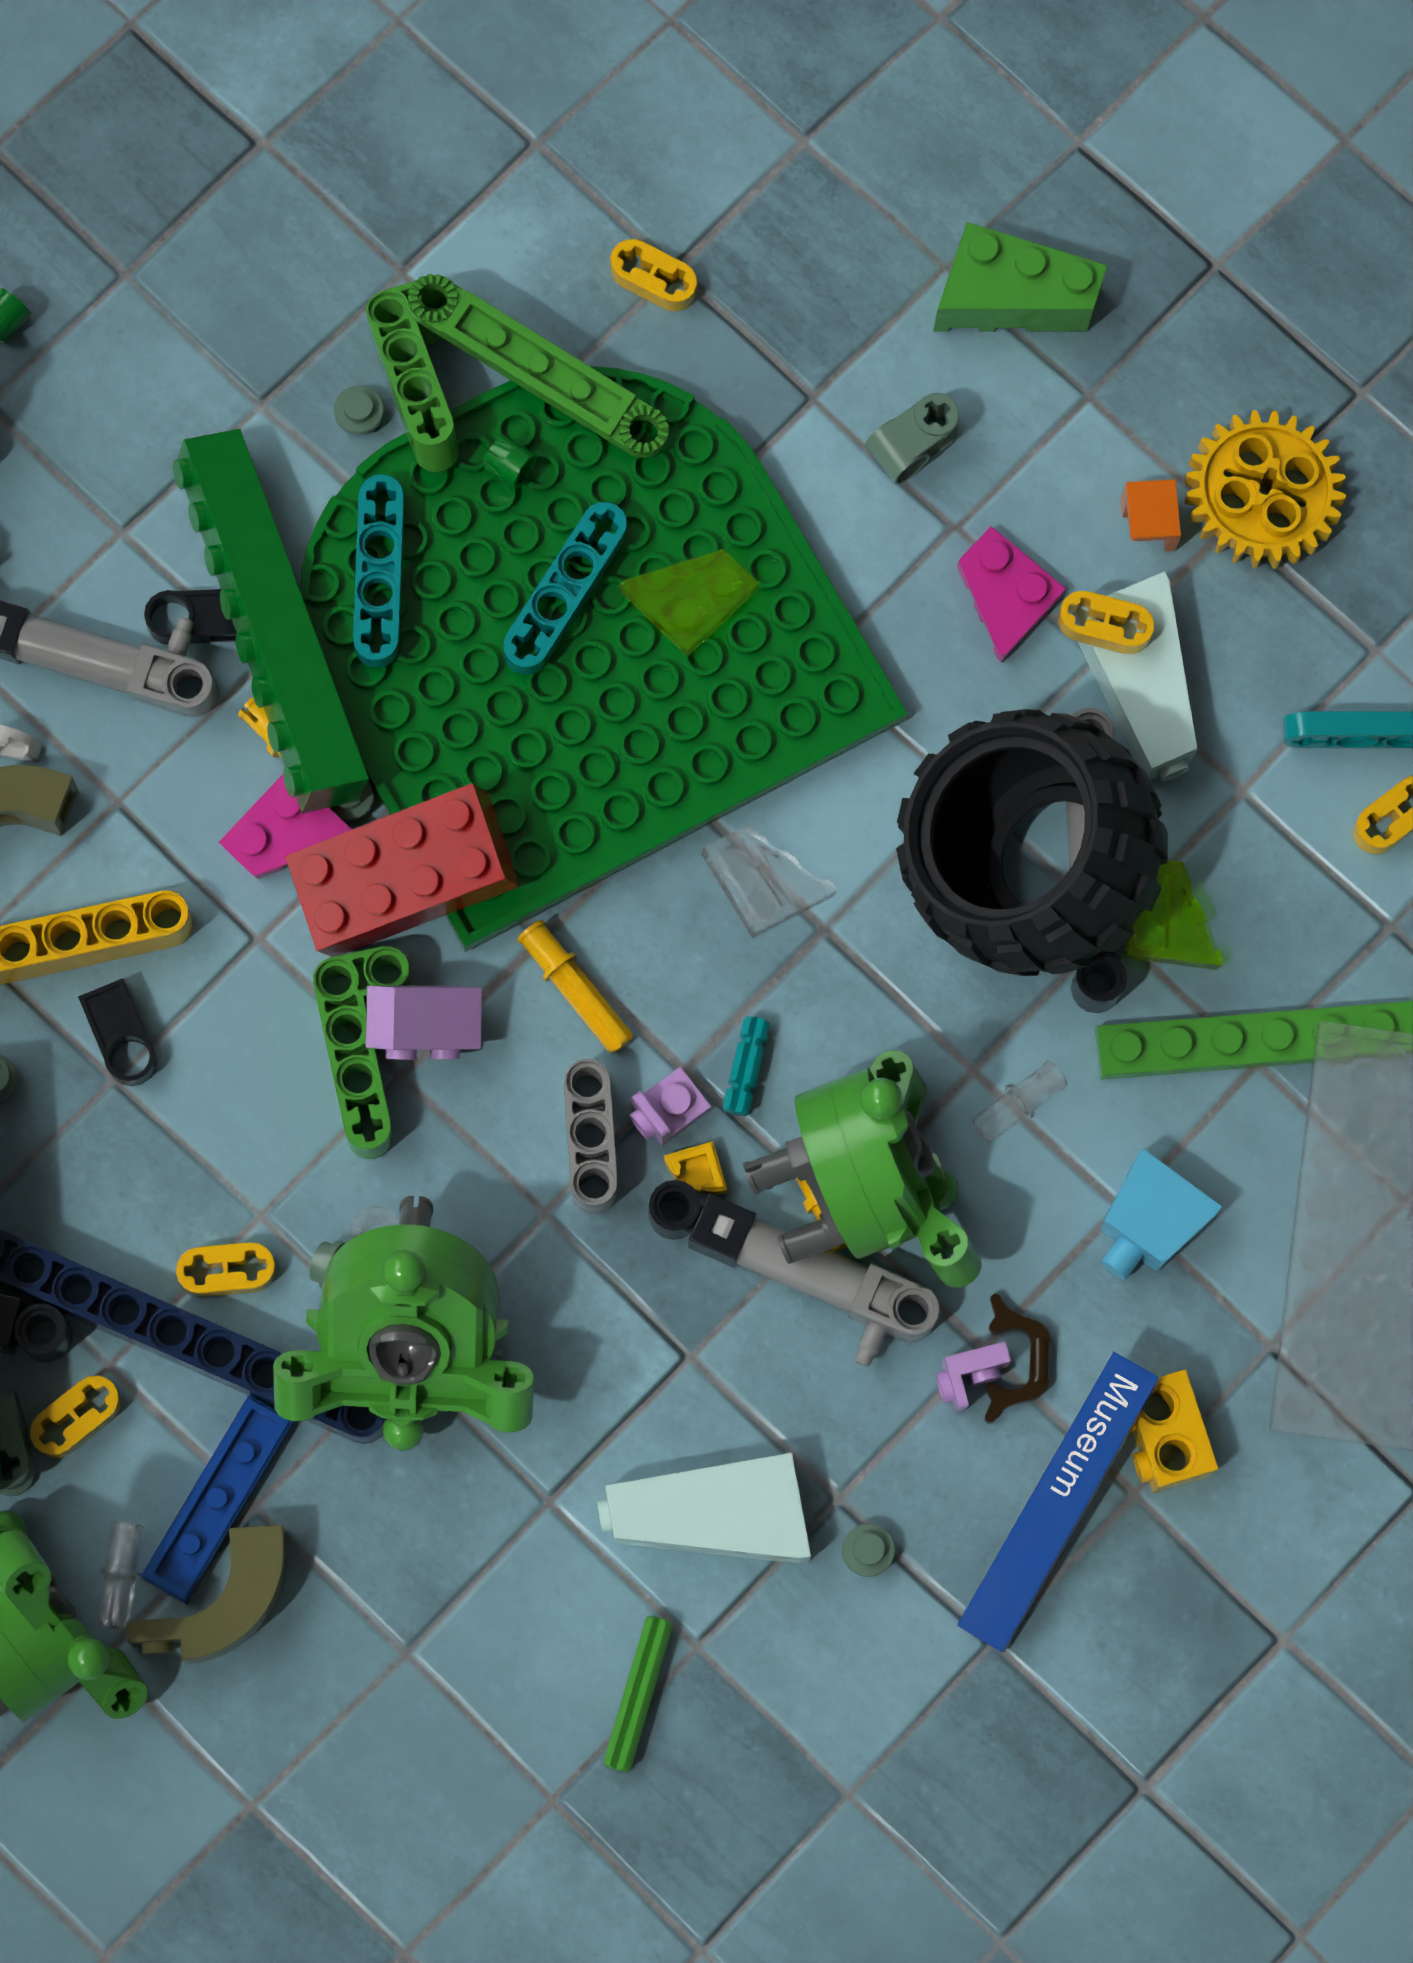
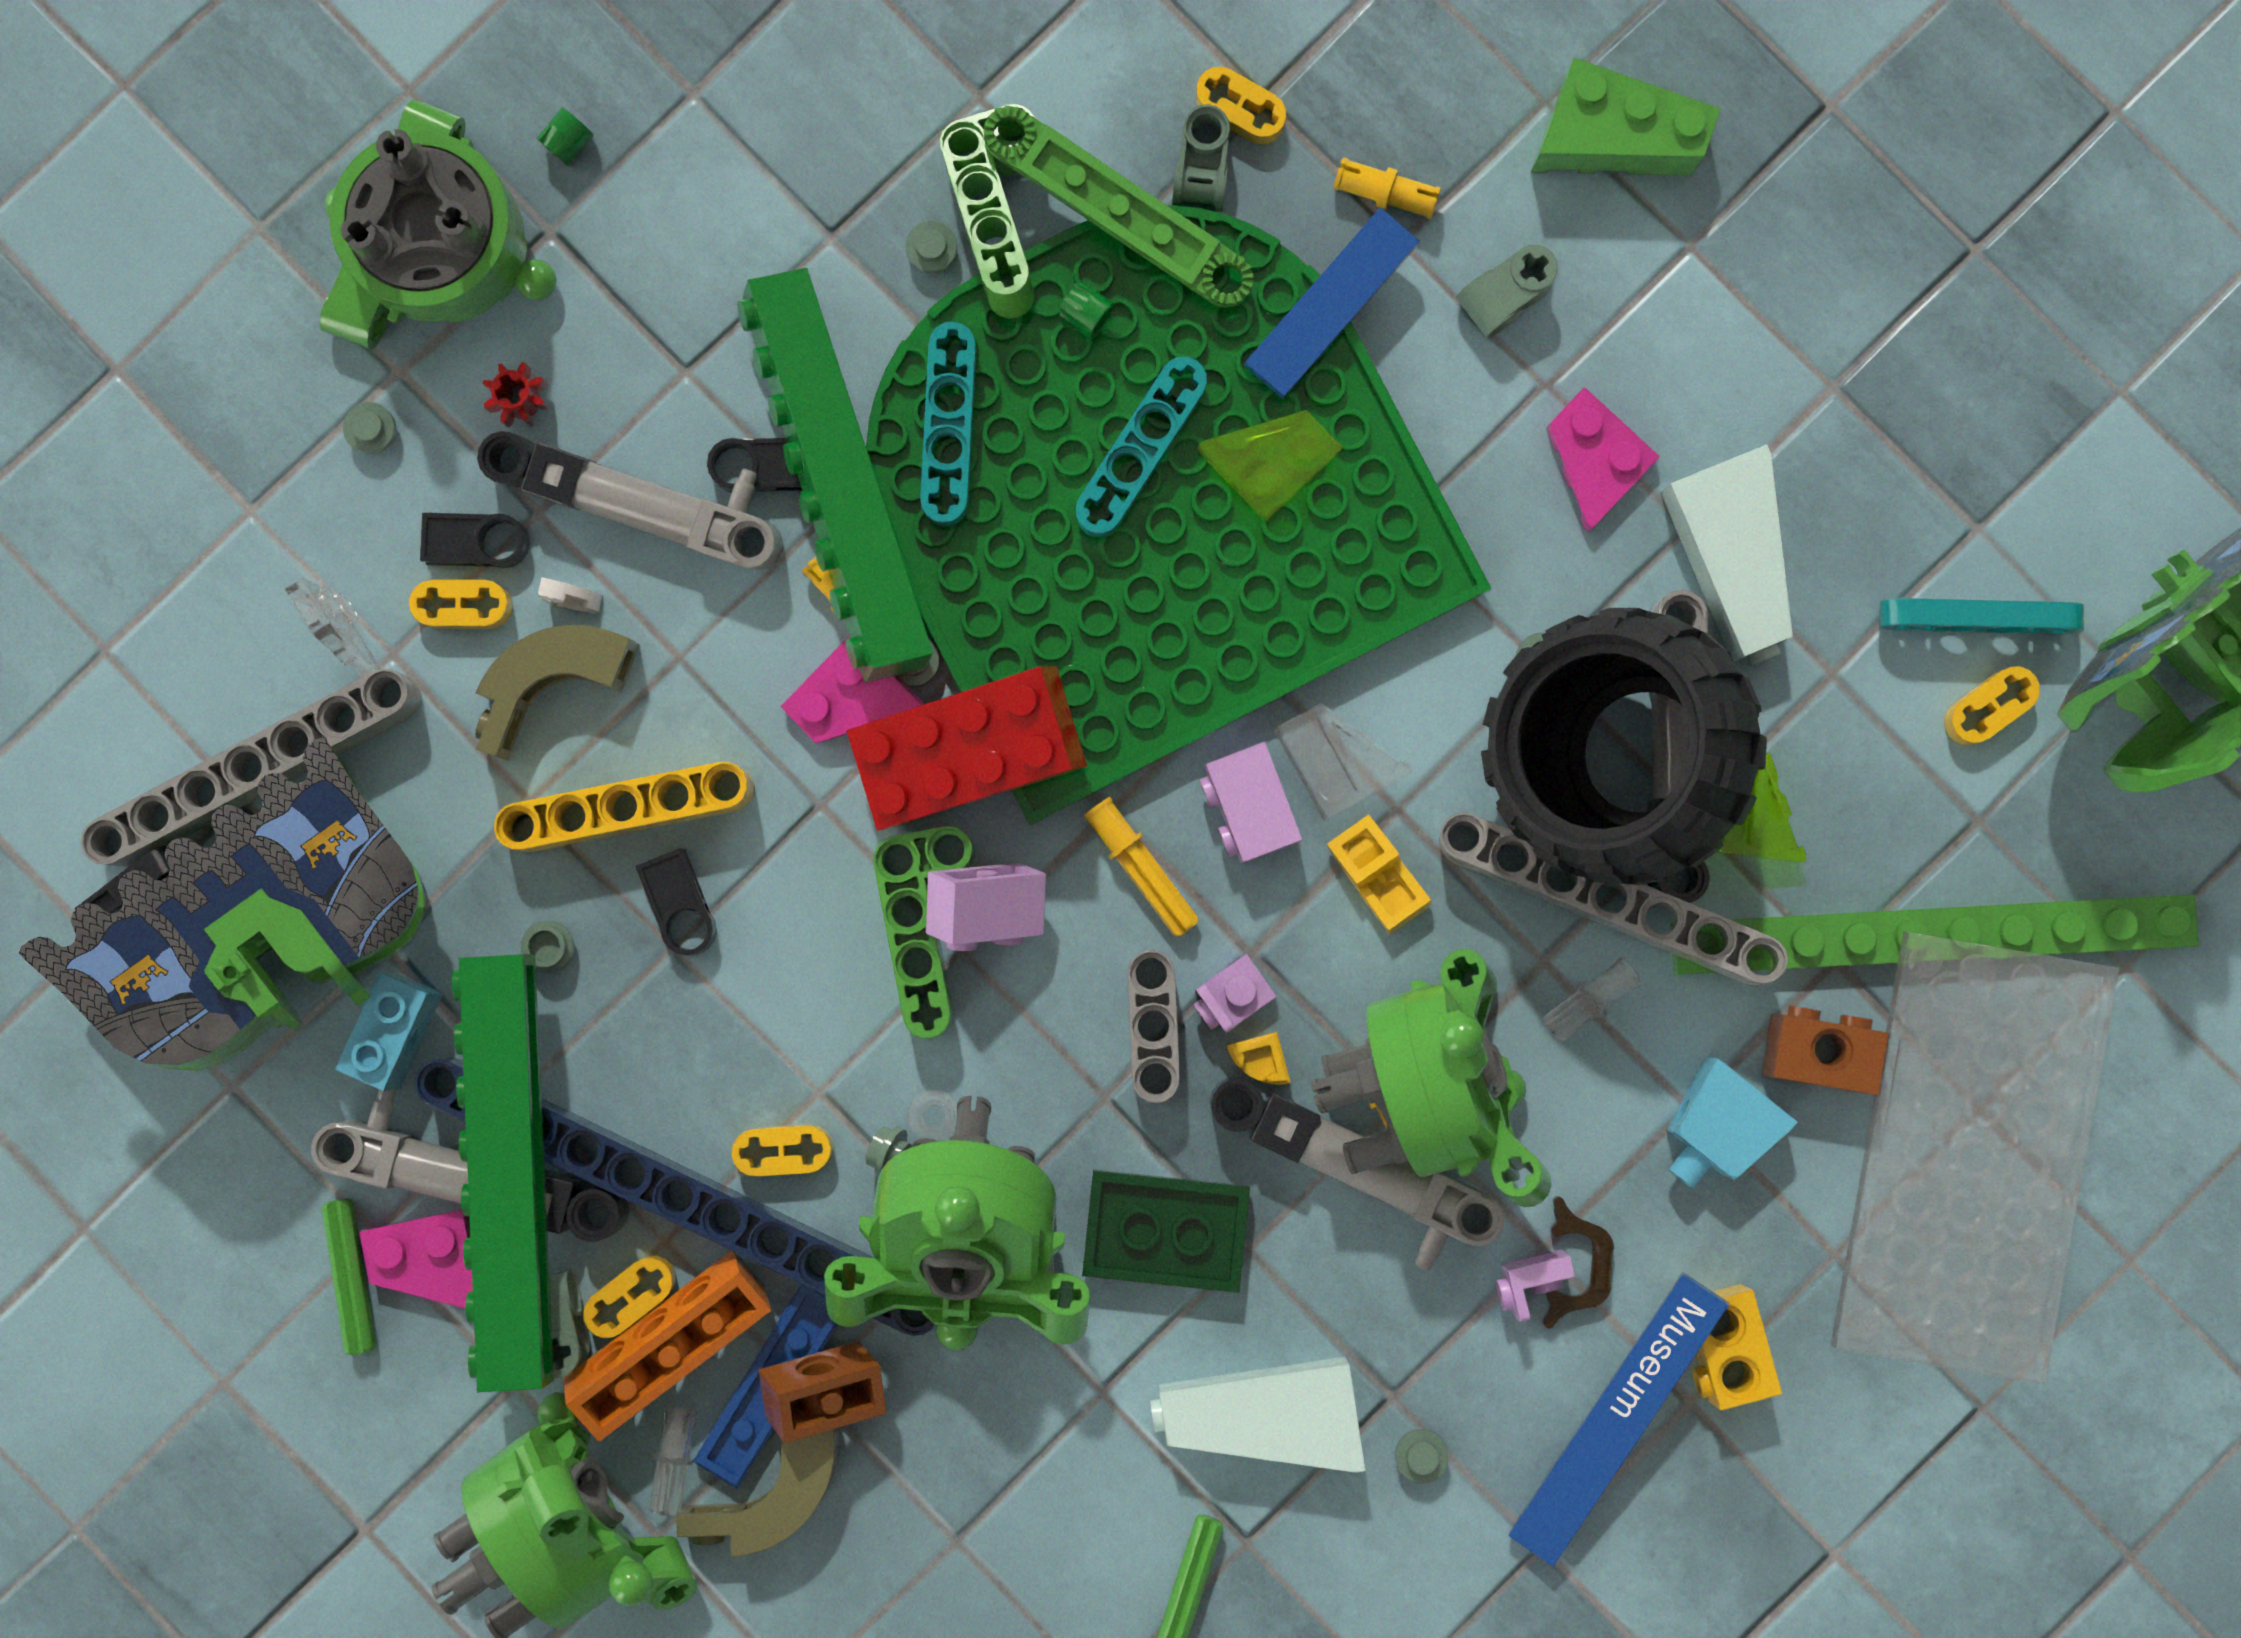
camera: 10 degrees right, 10 degrees up
teal axle [723,1016,770,1116] -> none
yellow beam [1058,591,1154,654] -> none
orange panel [1121,479,1181,551] -> none
yellow gear [1184,410,1346,569] -> none
none -> orange brick [563,1251,772,1442]
none -> dark orange brick [758,1341,886,1444]
none -> dark green plate [1082,1169,1250,1293]
none -> sand green piece [1172,104,1230,211]
none -> lavender brick [1199,742,1302,864]
none -> blue tile [1244,207,1420,400]
none -> yellow slope [1327,814,1432,935]
none -> yellow pin [1333,157,1441,220]
none -> light grey beam [1439,812,1788,987]
none -> dark orange brick [1761,1006,1889,1095]

